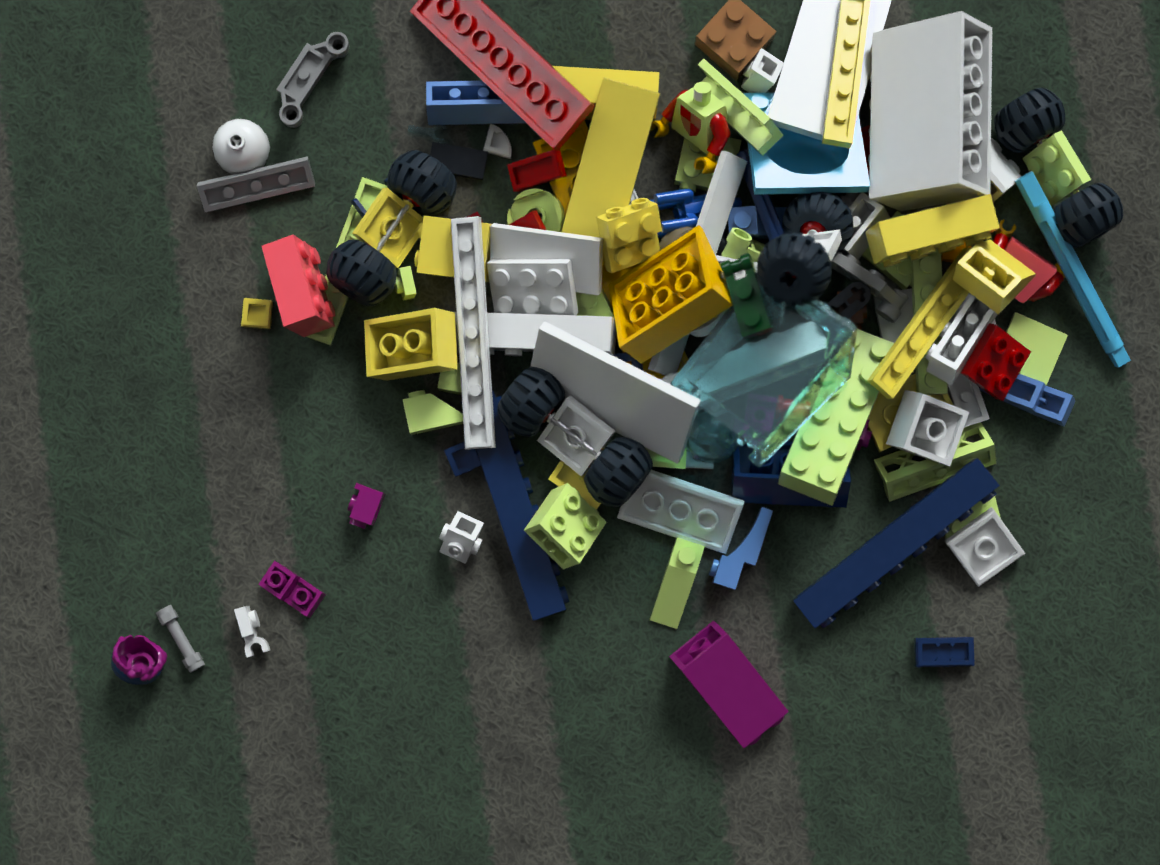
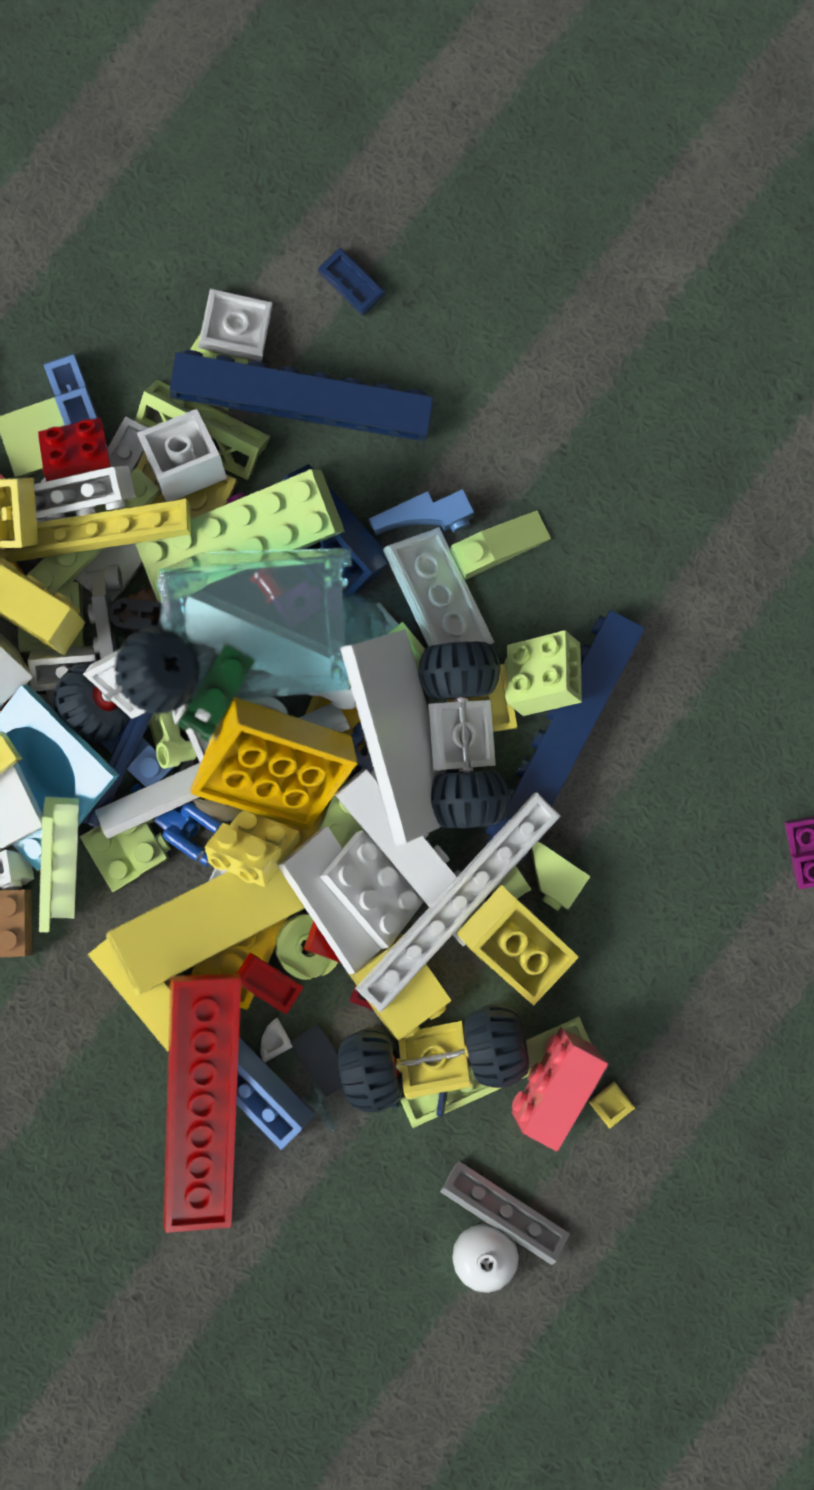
camera: 135 degrees left, 0 degrees up
light grey plate [276,32,350,128] -> none
magenta brick [348,483,386,529] -> none
yellowish green plate [395,266,417,301] -> none
white brick [439,511,484,564] -> none
dark blue plate [444,441,482,477] -> none
torso [650,82,730,174] -> none
magenta slope [669,620,789,748] -> none

